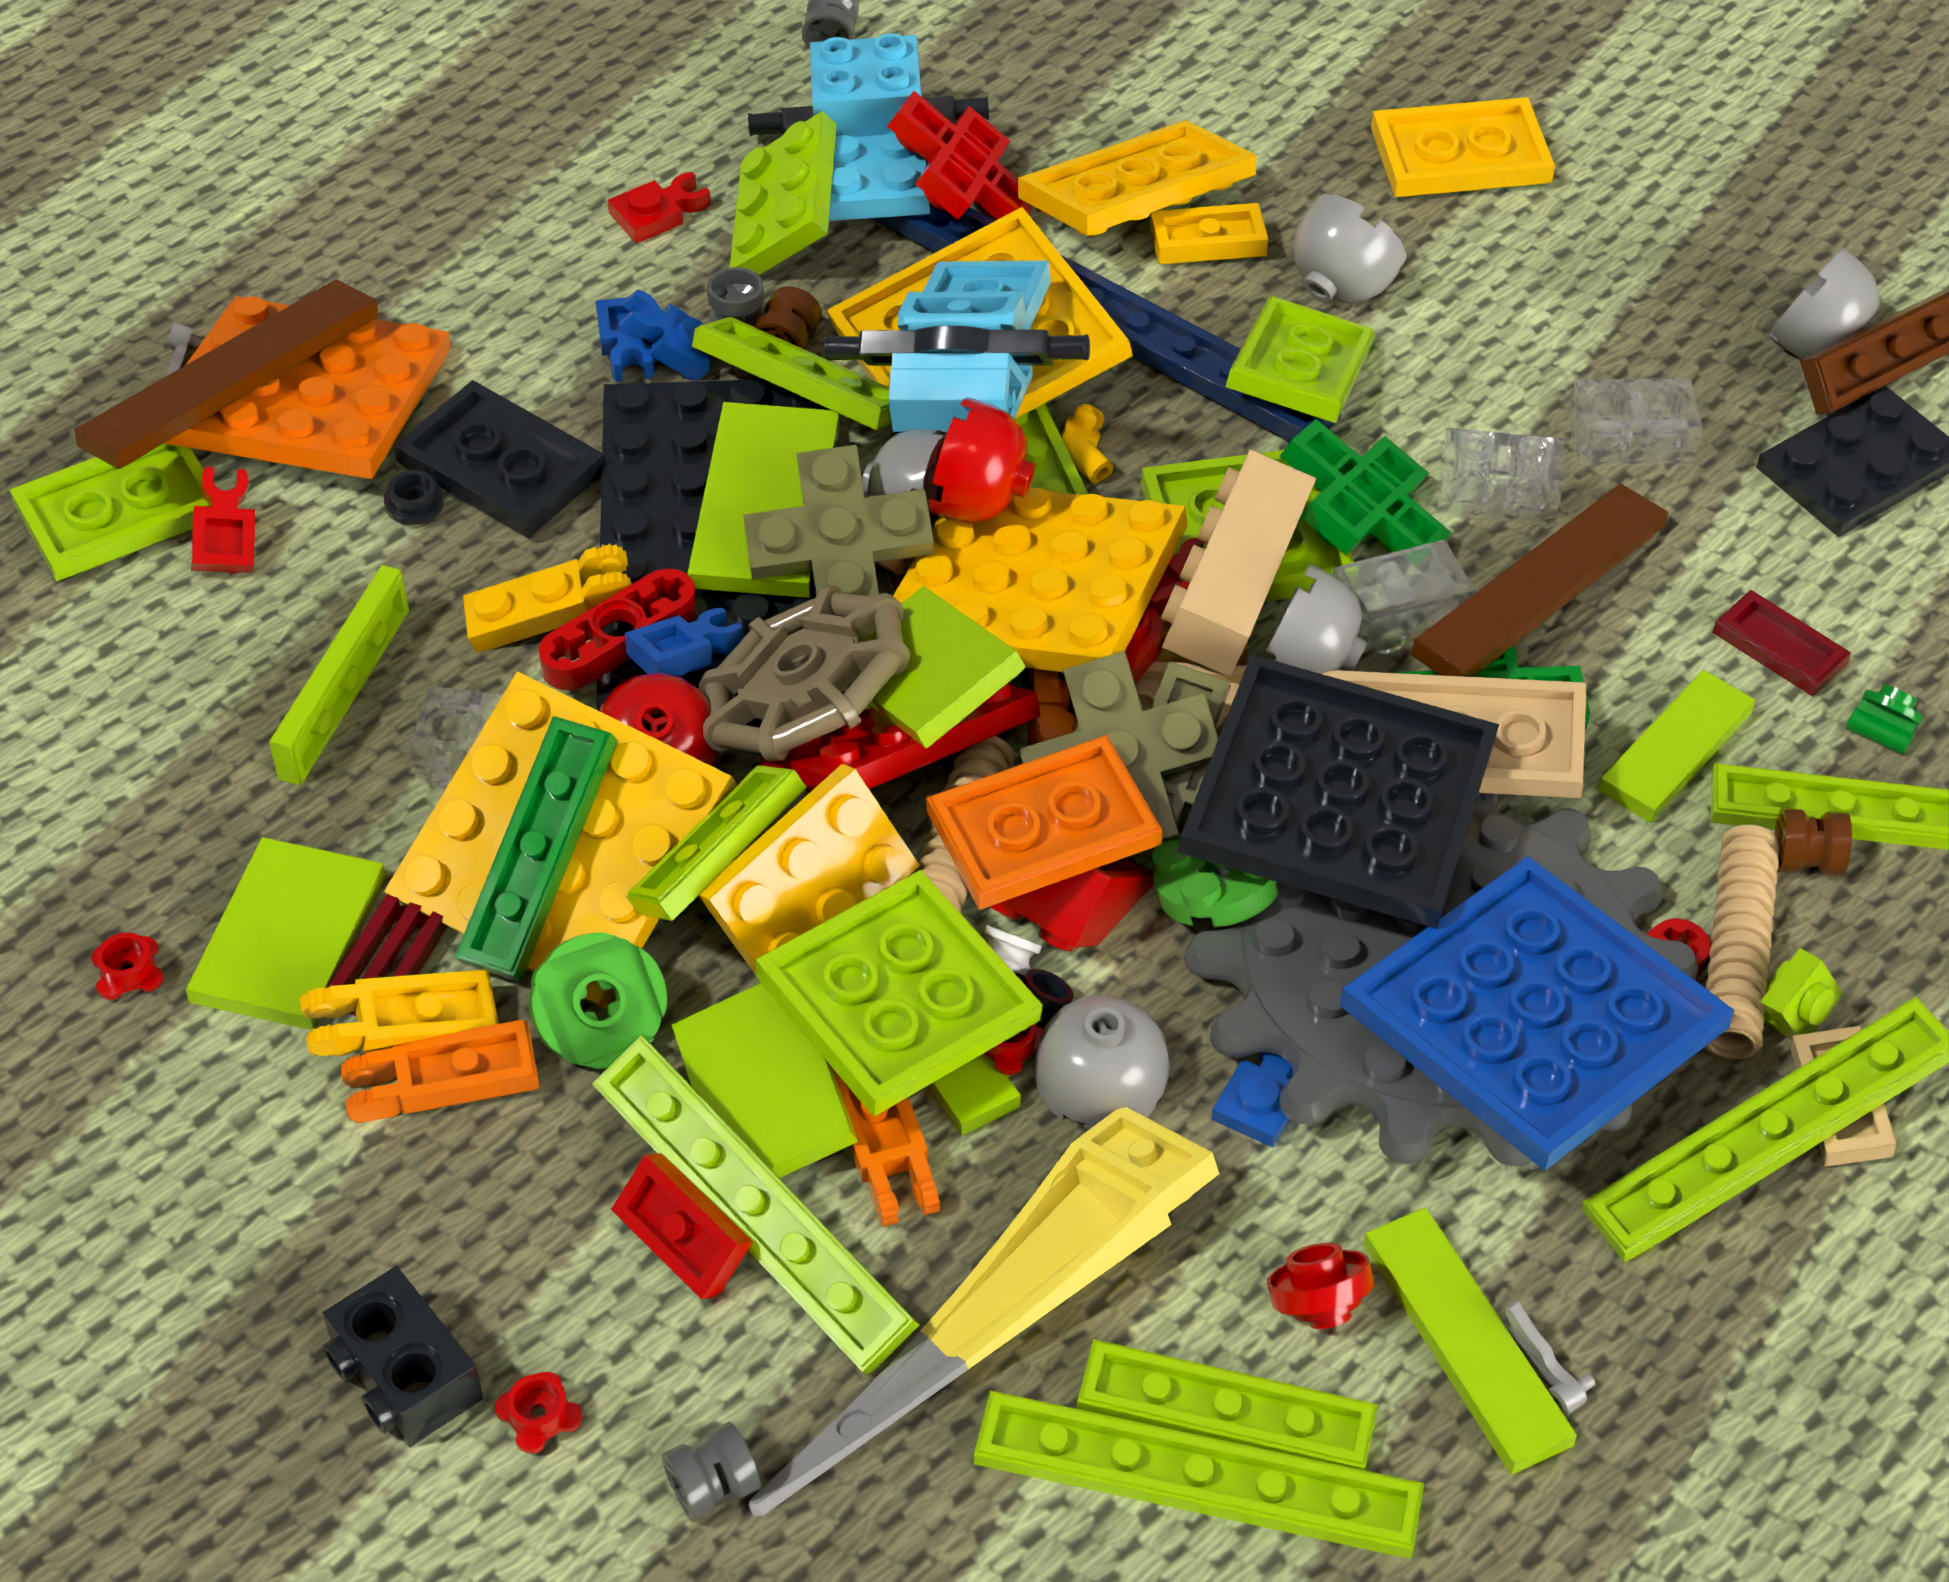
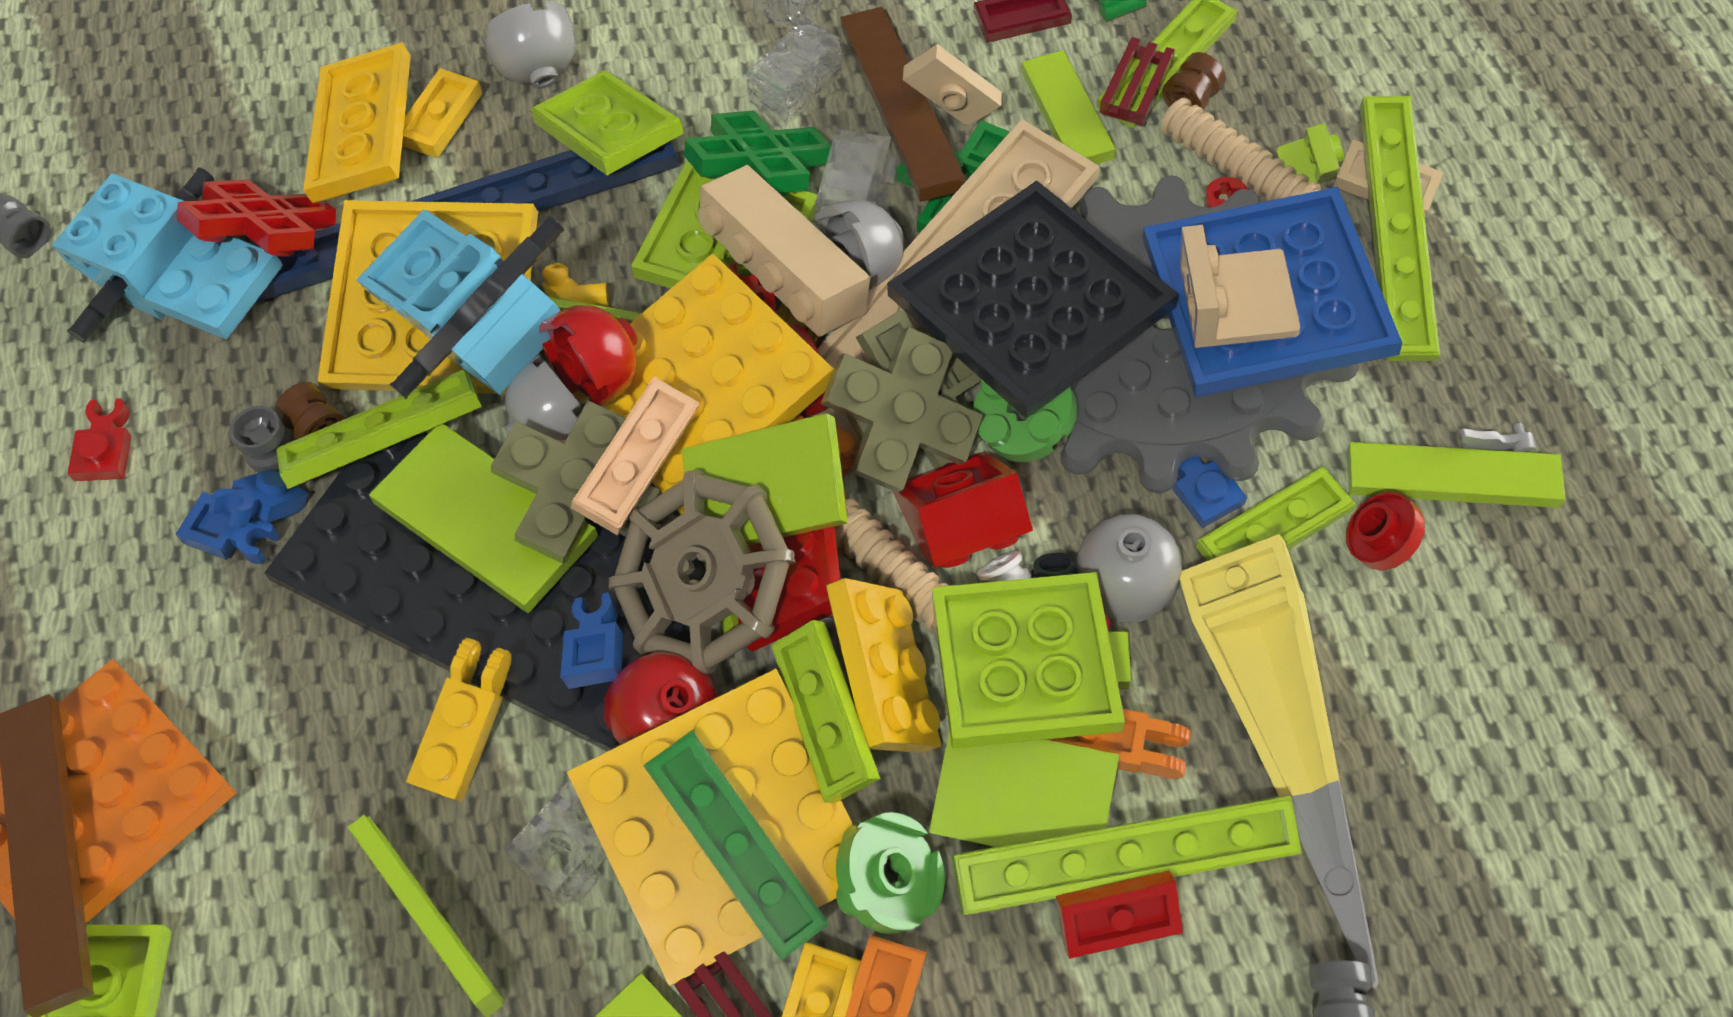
camera: 55 degrees left, 10 degrees up
red plate [191,467,255,573] -> none
black plate [384,470,444,525] -> none
black plate [394,380,606,539] -> none
red beam [539,569,696,691] -> none
lime plate [730,110,837,275] -> none
orange tile [926,735,1163,910] -> none
lime tile [973,1390,1424,1559] -> none
lime tile [1077,1339,1378,1470] -> none
none -> light nougat tile [571,377,699,535]
none -> tan plate [903,44,1002,124]
none -> dark red tile [1099,37,1175,126]
none -> tan bracket [1179,225,1300,348]
none -> lime tile [1196,466,1356,561]

